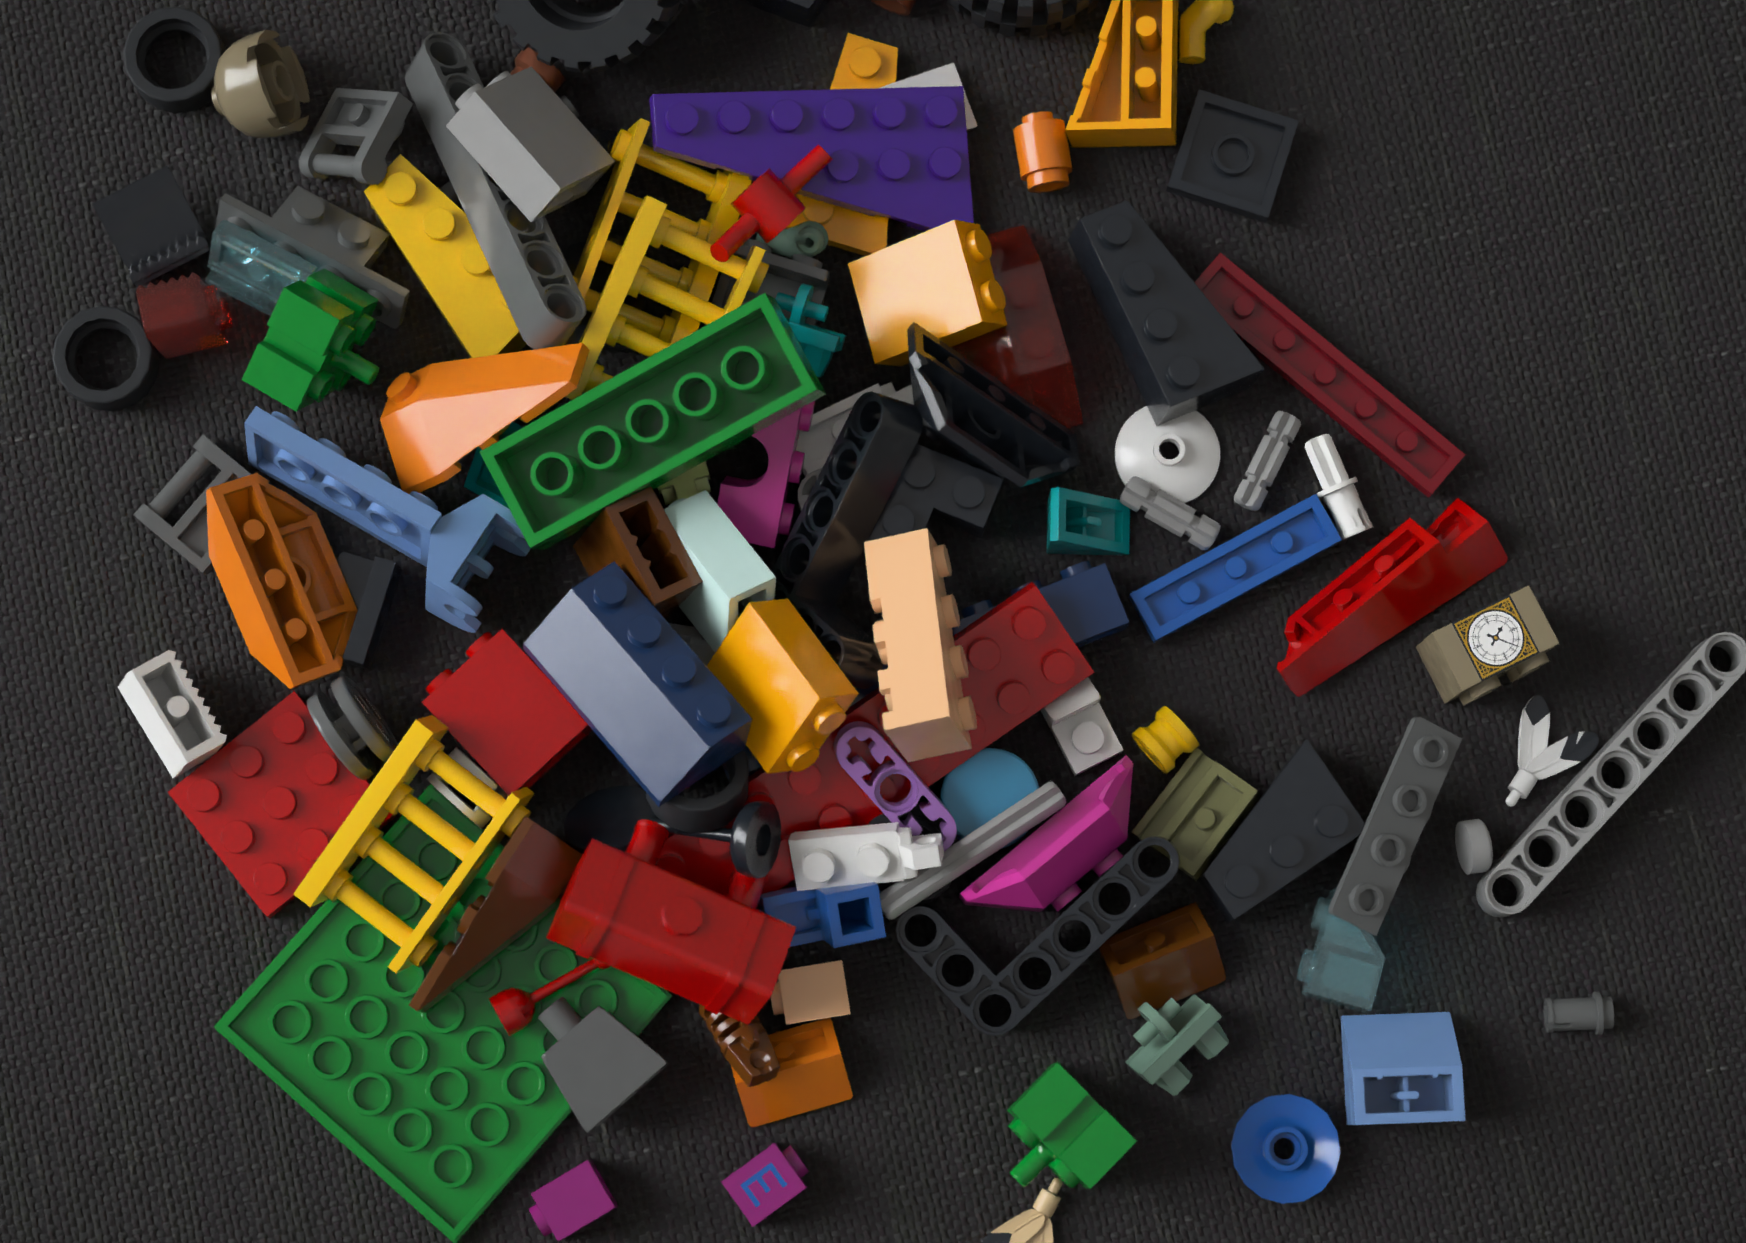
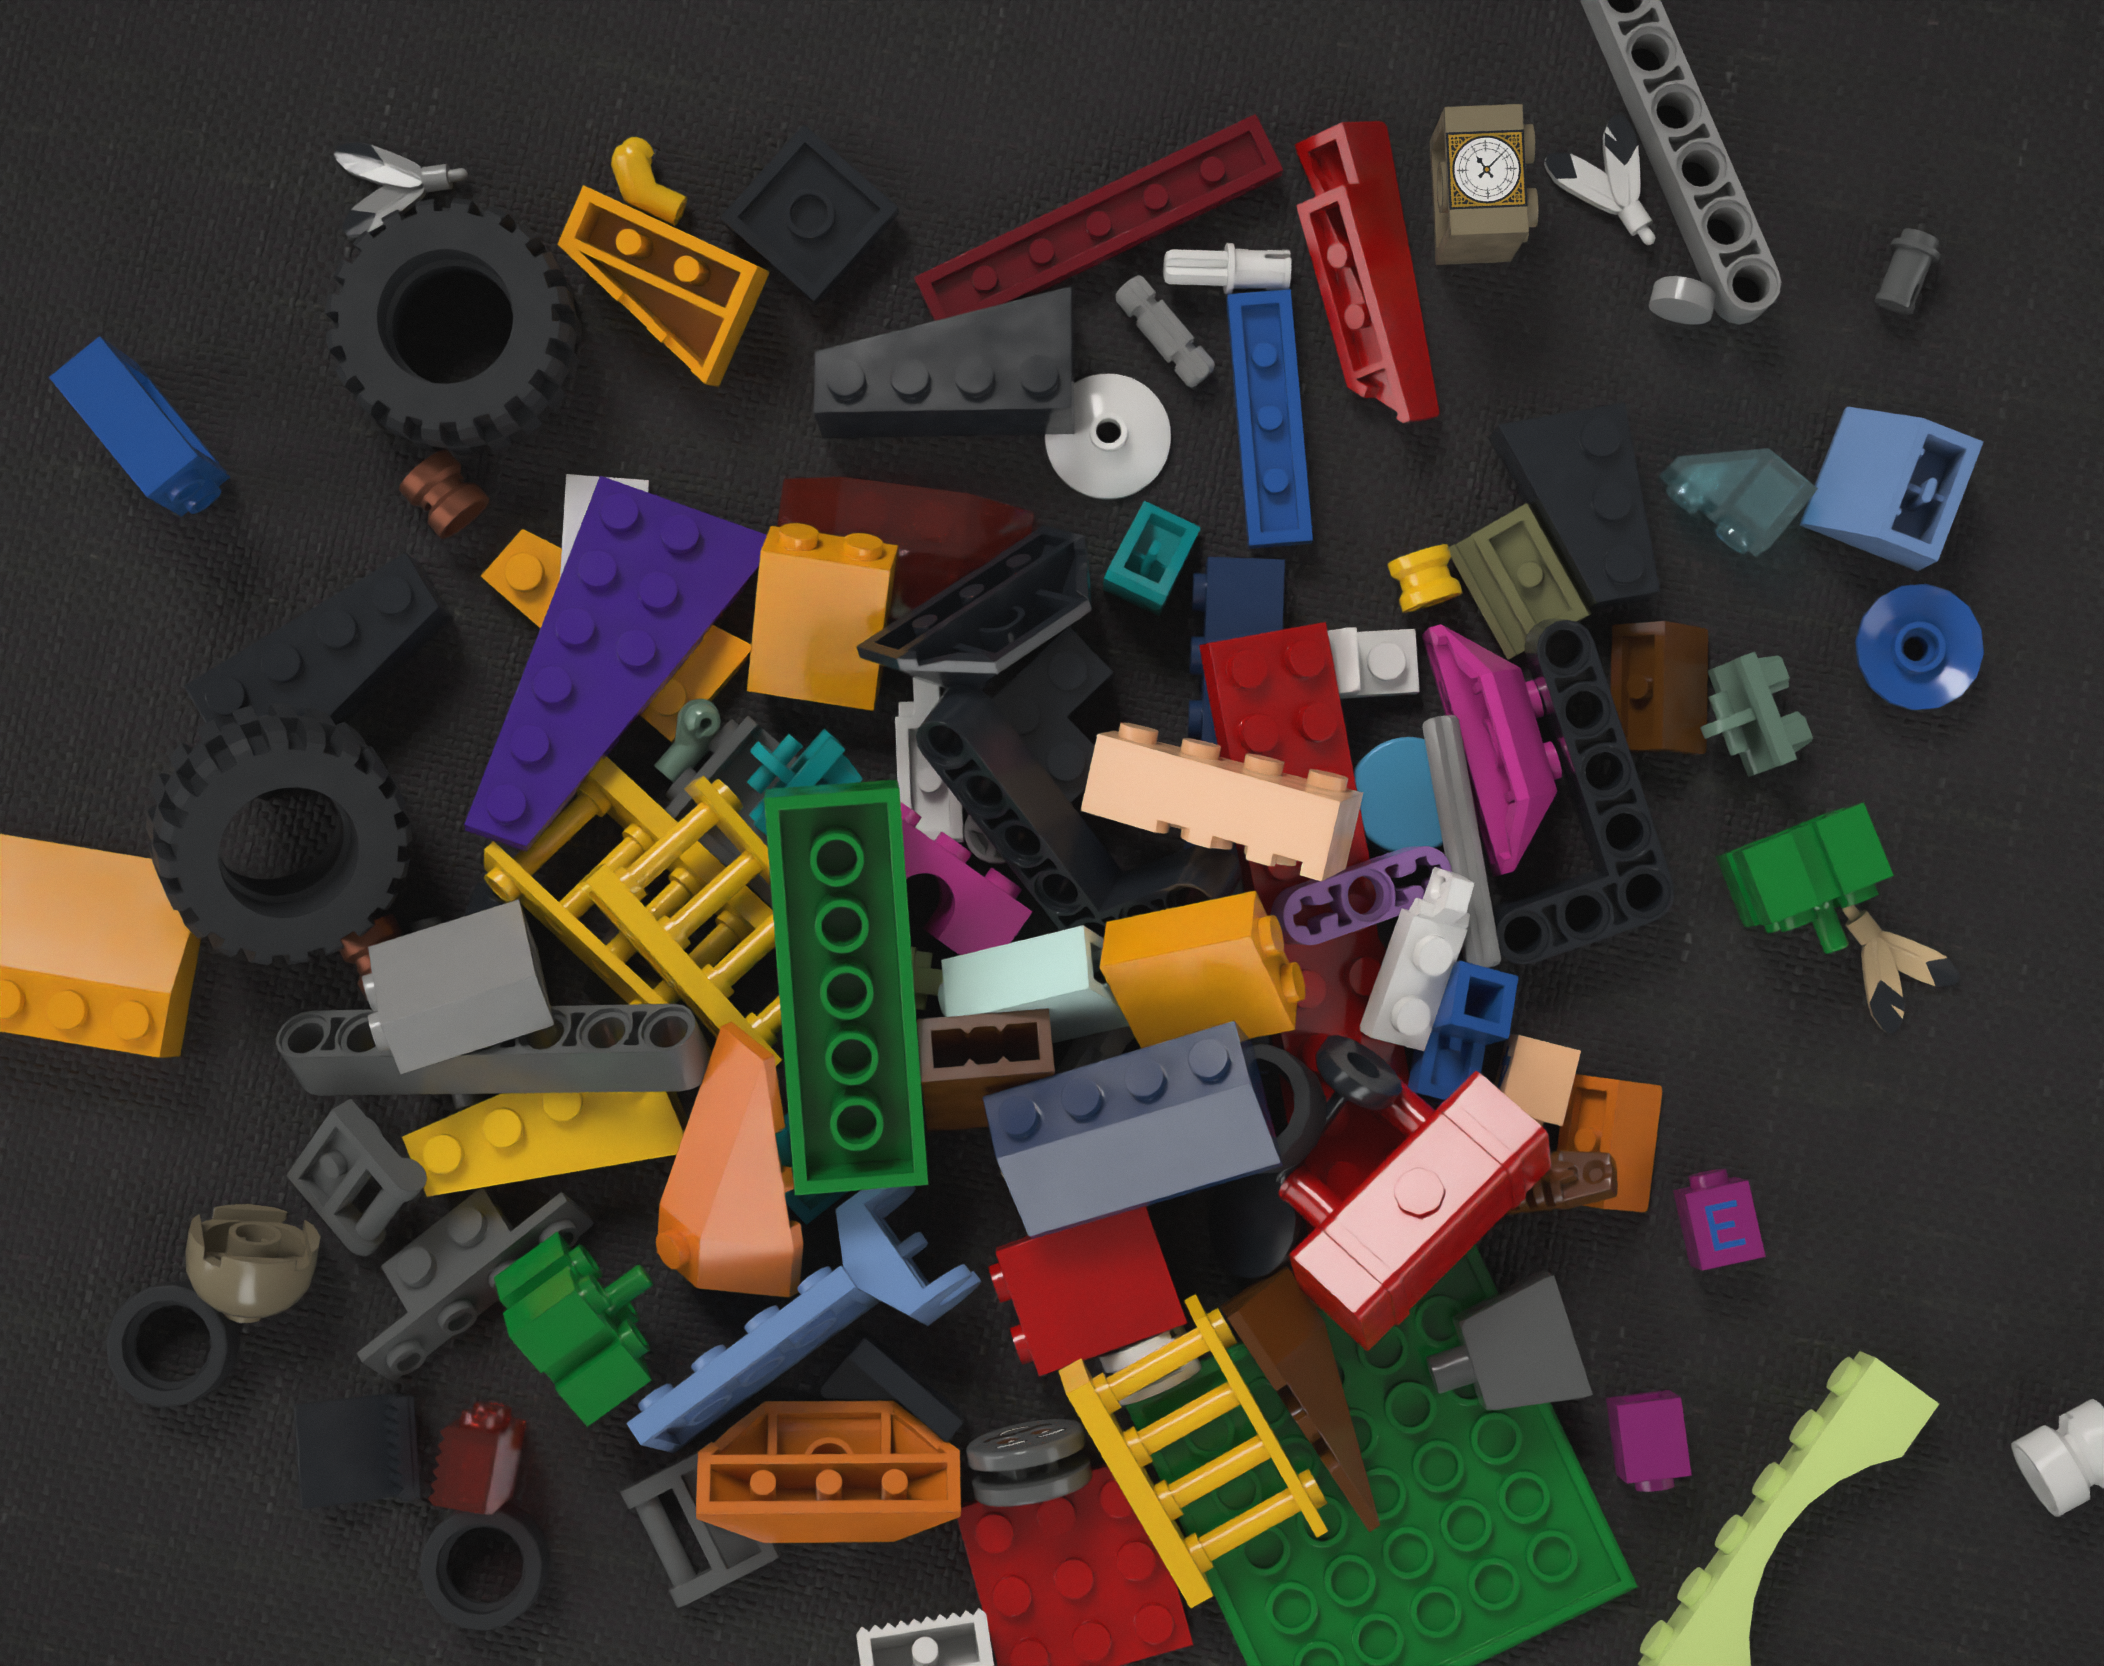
camera: 65 degrees left, 5 degrees up
clear light blue plate [205,219,317,316] -> none
red hinge [488,958,611,1036] -> none
red piece [710,144,832,262] -> none
orange brick [1013,111,1073,193] -> none
light grey axle [1120,476,1220,550] -> none
dark grey bracket [1328,717,1462,936] -> none

